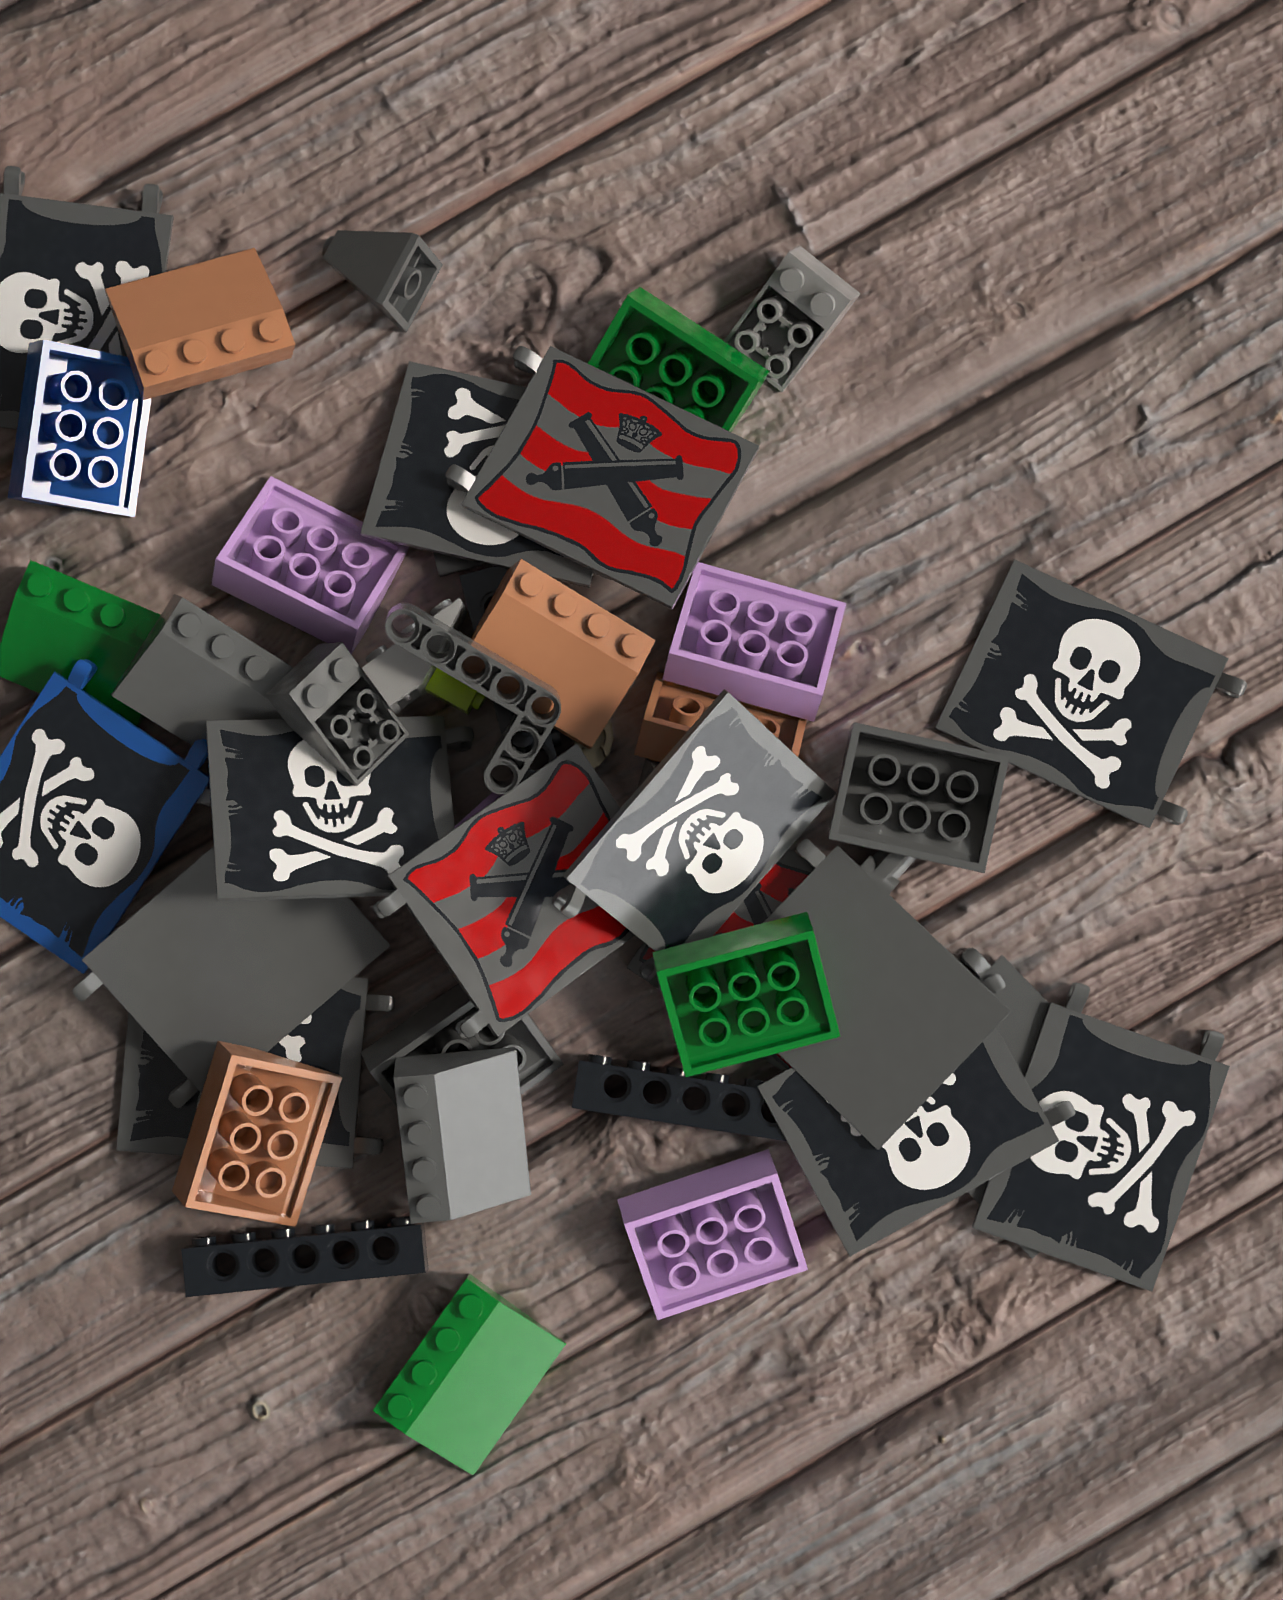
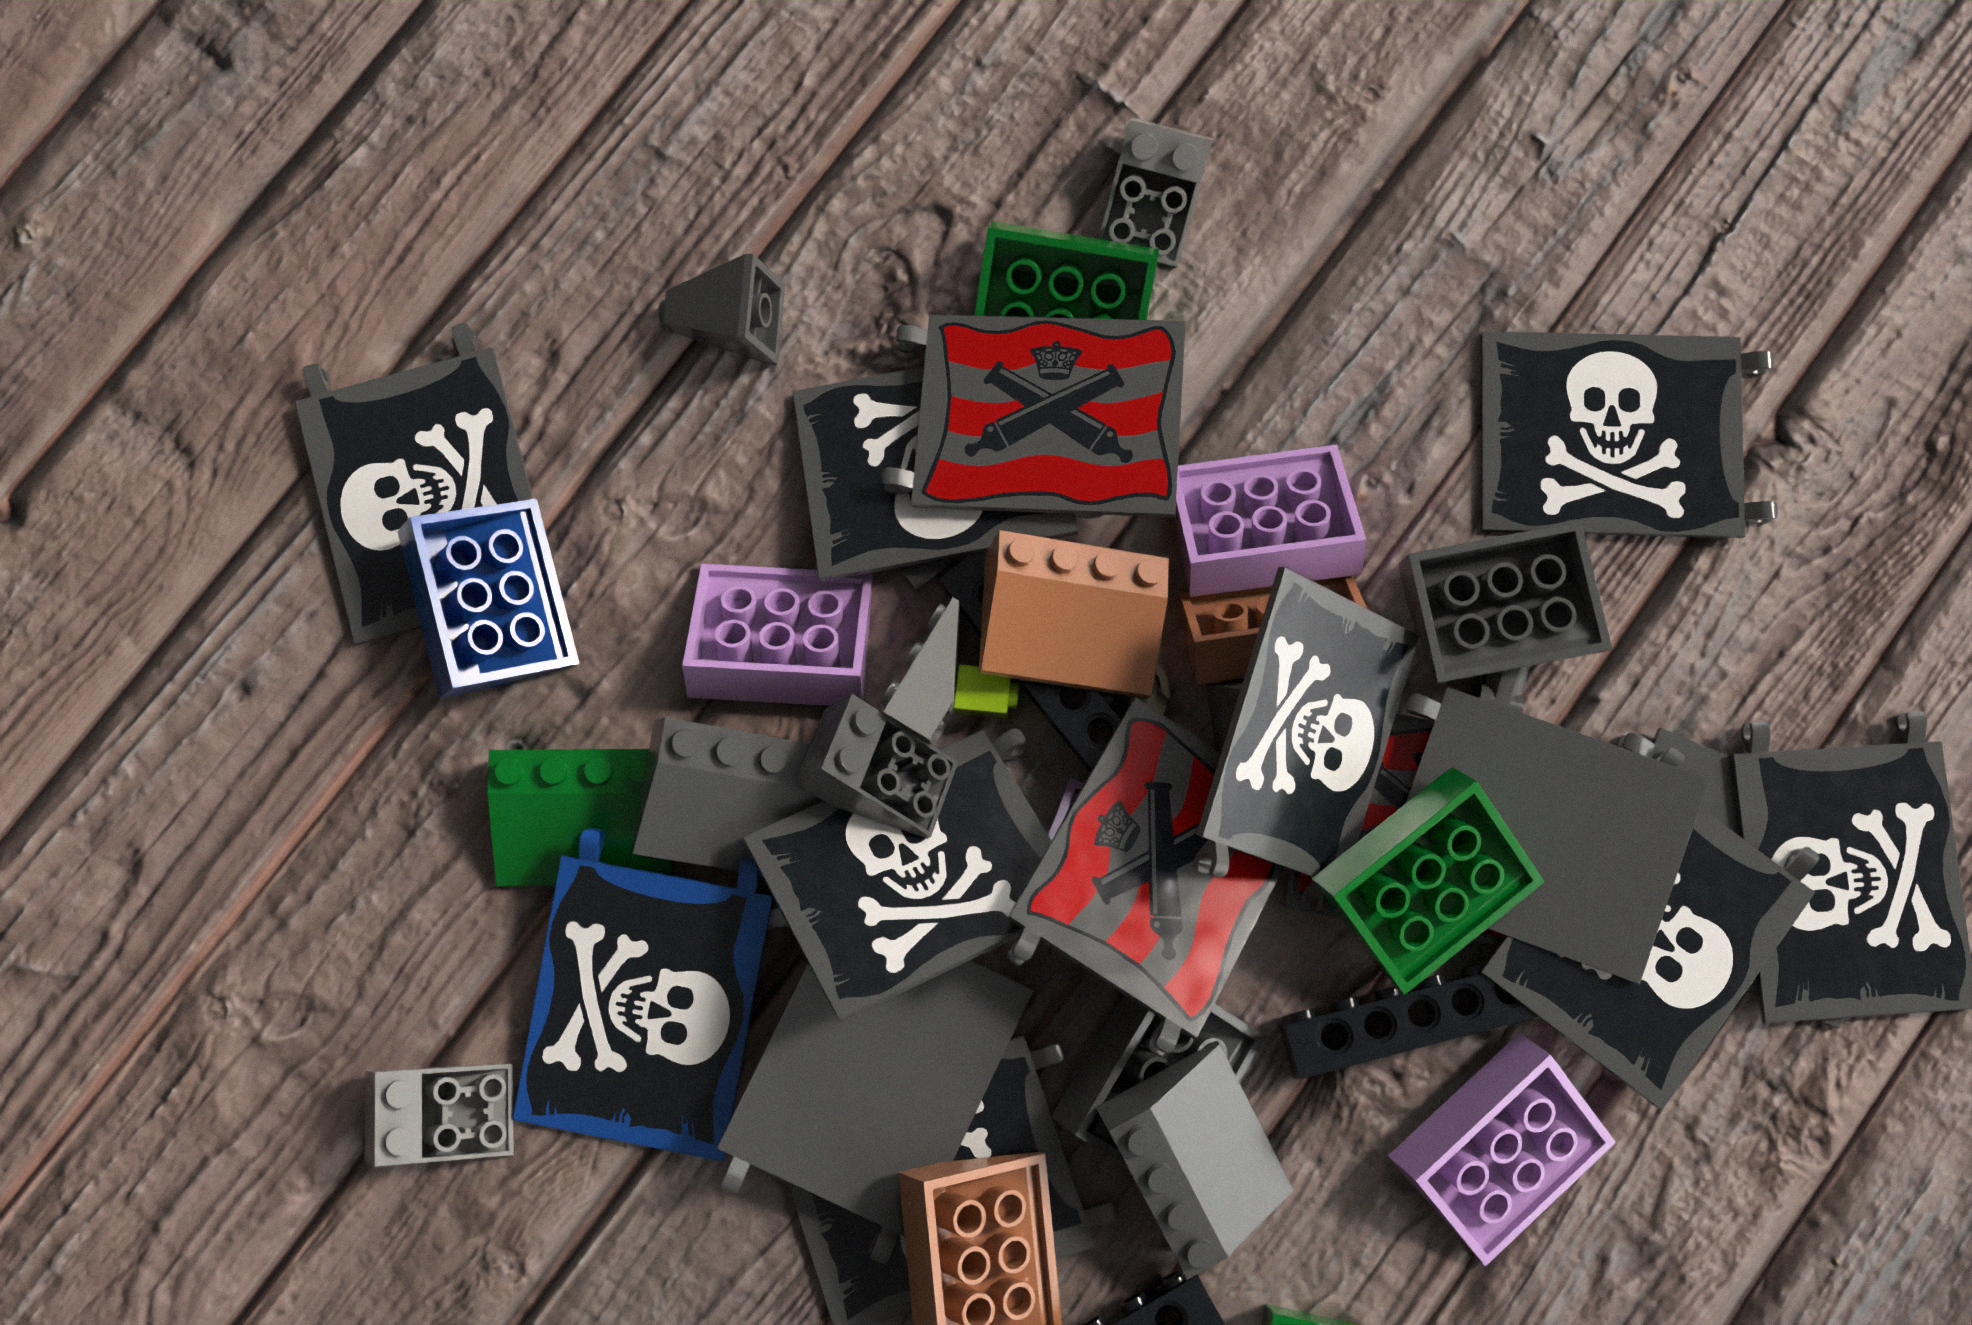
camera: 20 degrees left, 5 degrees down
nougat slope [105,248,295,401] -> none
dark grey beam [385,603,561,795] -> none

